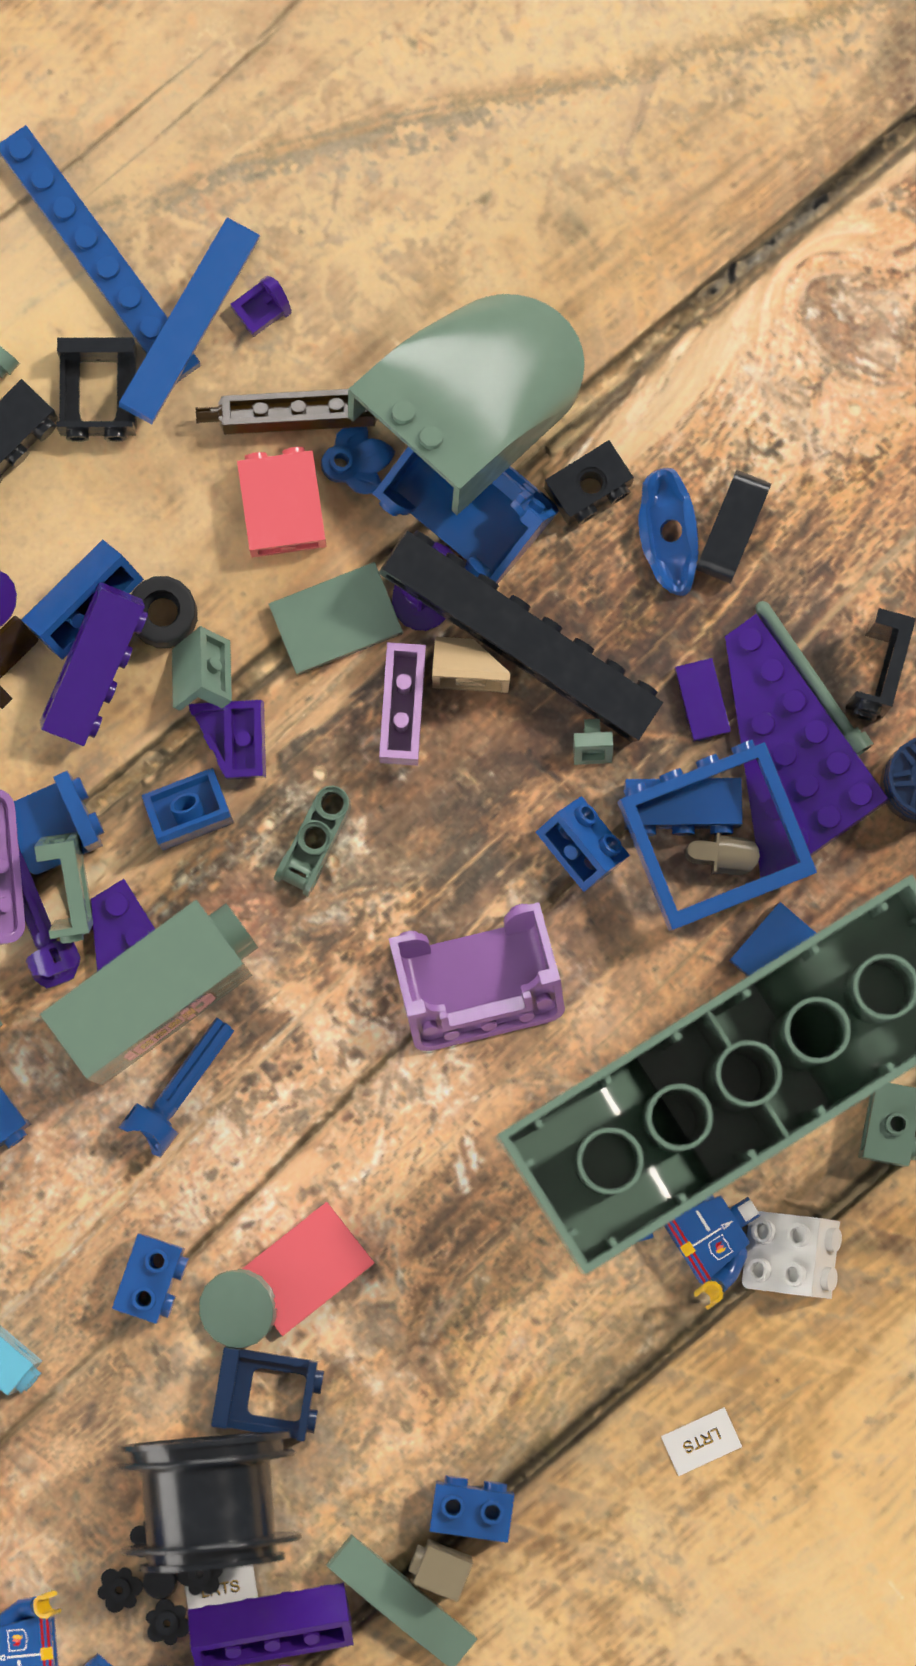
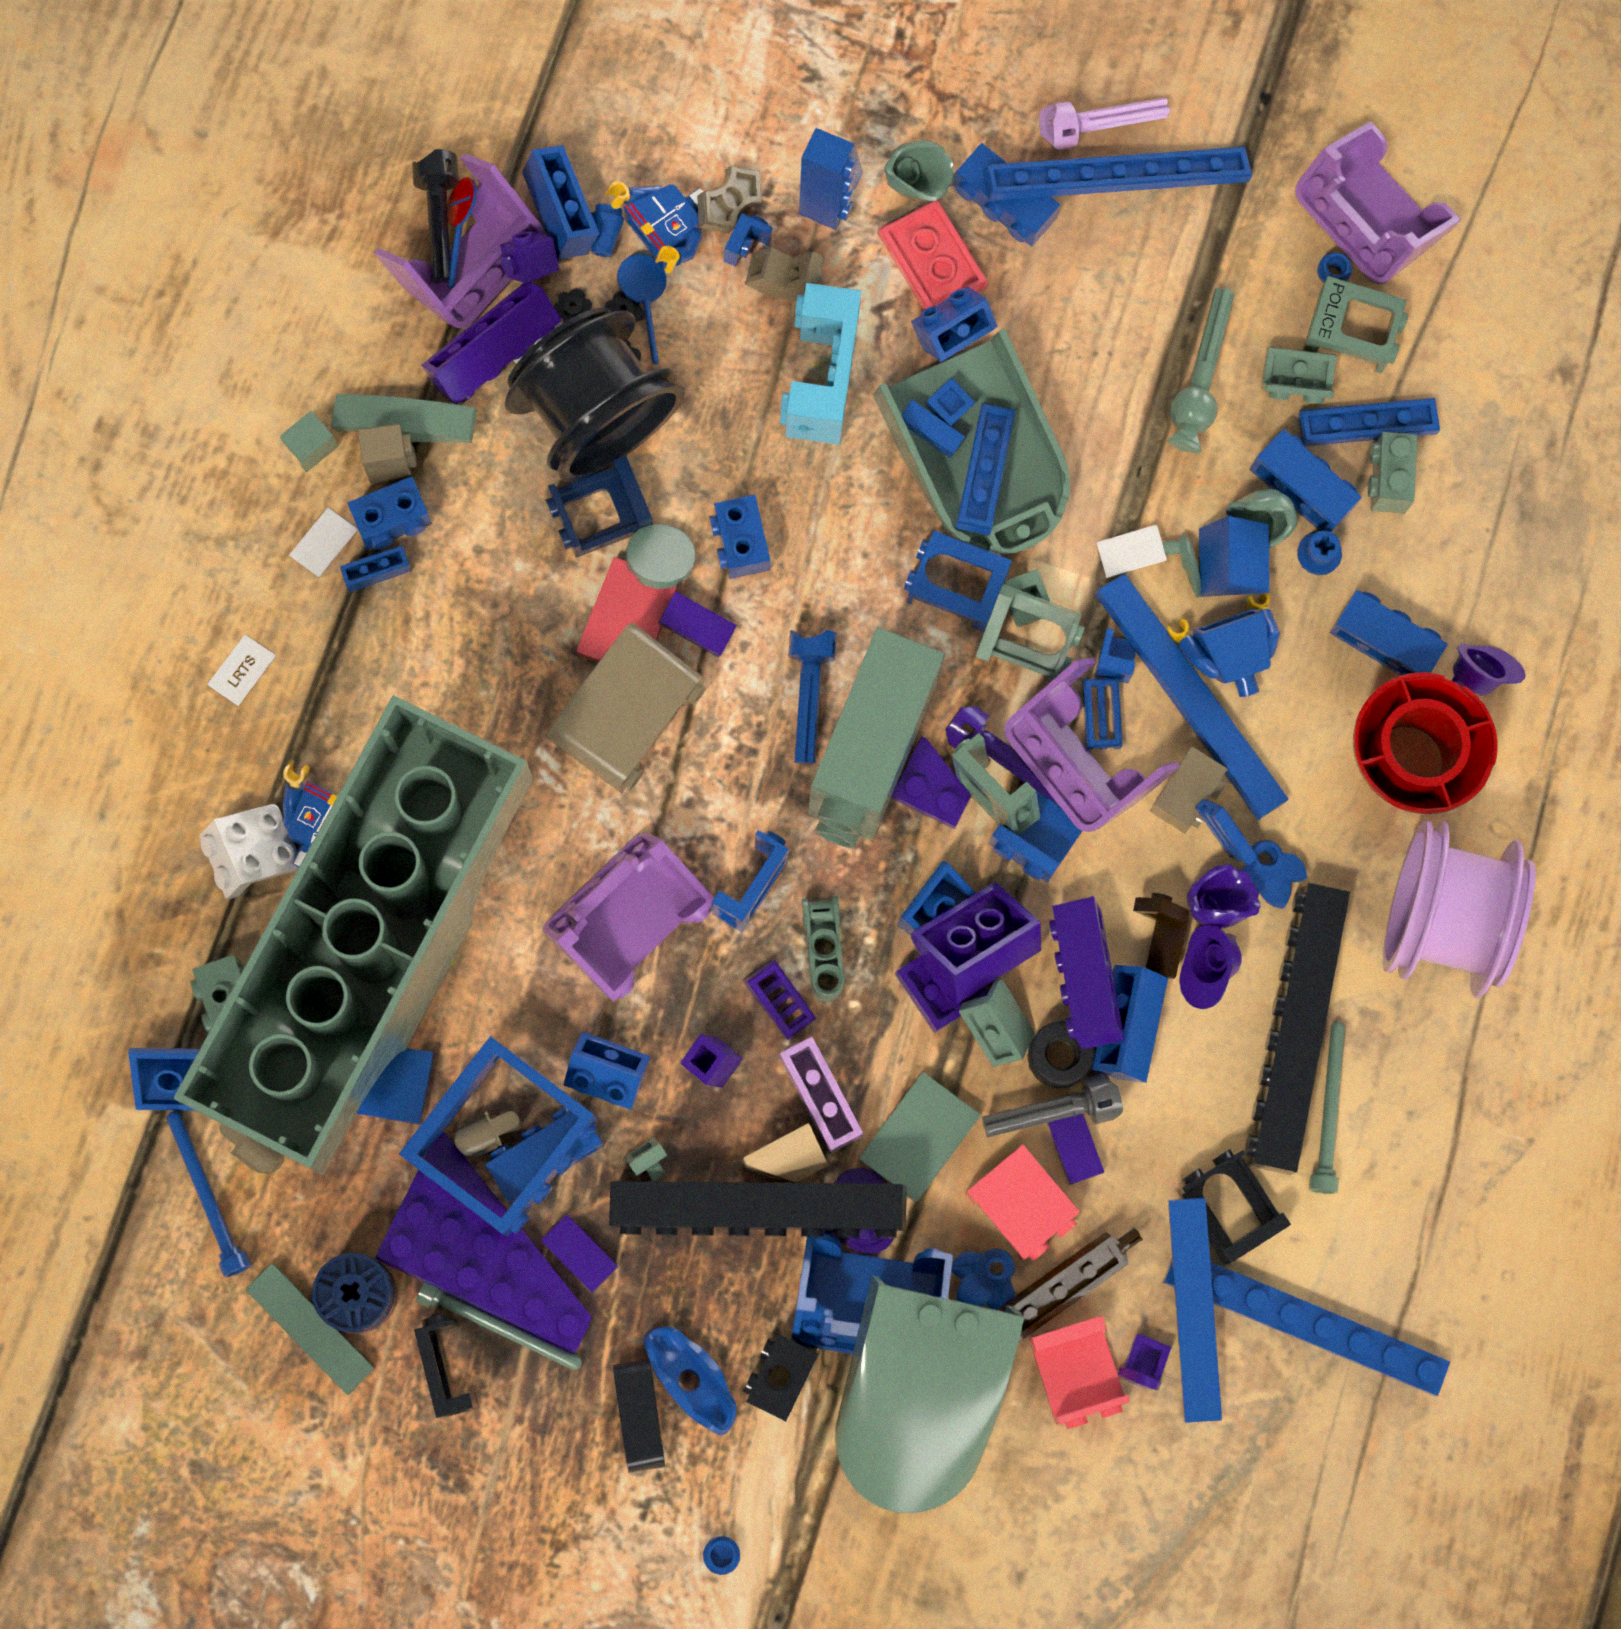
camera: 145 degrees right, 5 degrees down
none -> sand green panel [280,411,338,472]
none -> white sticker [289,508,358,577]
none -> blue piece [340,546,411,592]
none -> dark tan windscreen [547,622,706,794]
none -> blue piece [617,254,667,365]
none -> dark purple tile [658,591,737,657]
none -> dark purple brick [680,1034,744,1088]
none -> blue plate [703,1536,740,1575]
none -> blue panel [712,830,789,933]
none -> dark purple slope [743,960,817,1040]
none -> dark purple slope [911,882,1041,1004]
none -> dark grey piece [982,1073,1123,1137]
none -> coral panel [1029,1316,1130,1429]
none -> dark purple tile [1047,1114,1105,1185]

